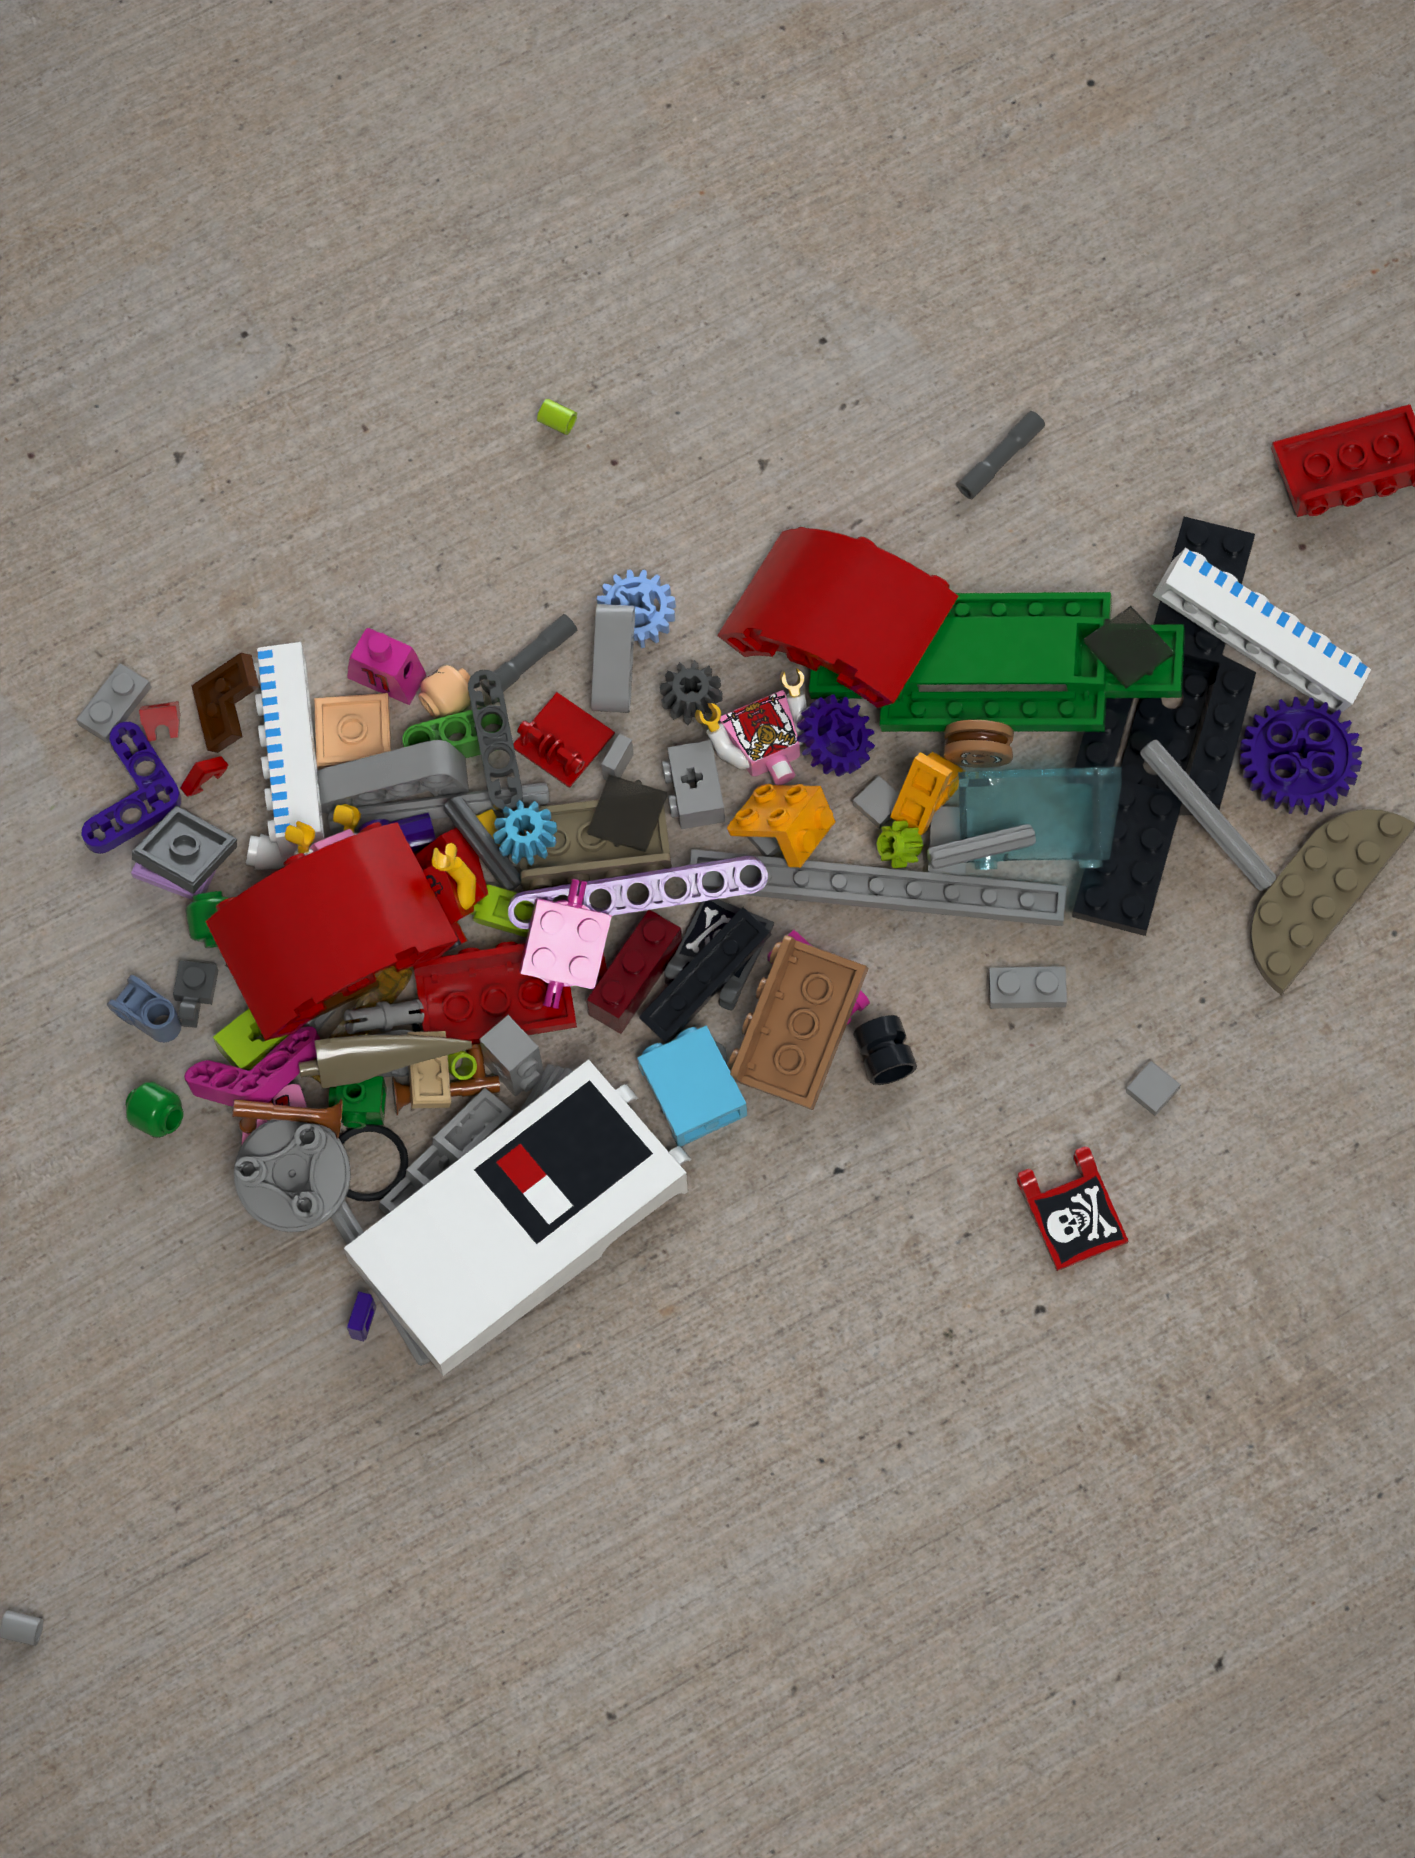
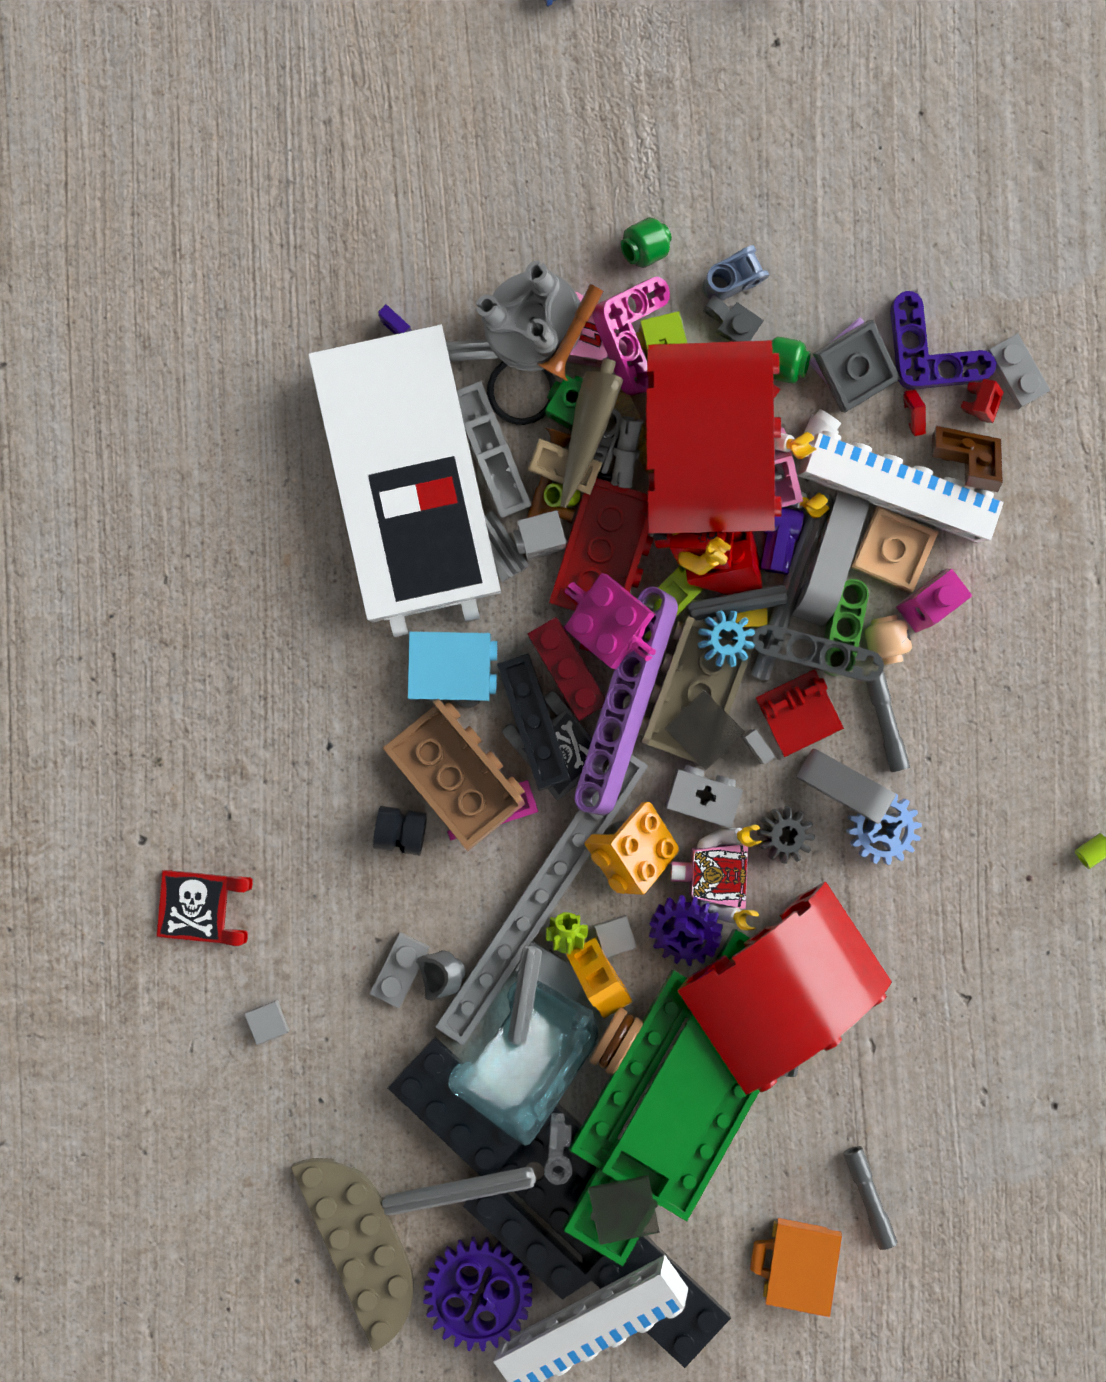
camera: 105 degrees right, 20 degrees up
none -> dark grey piece [416,950,465,1001]
none -> clear plate [544,1113,572,1185]
none -> orange piece [750,1218,842,1317]

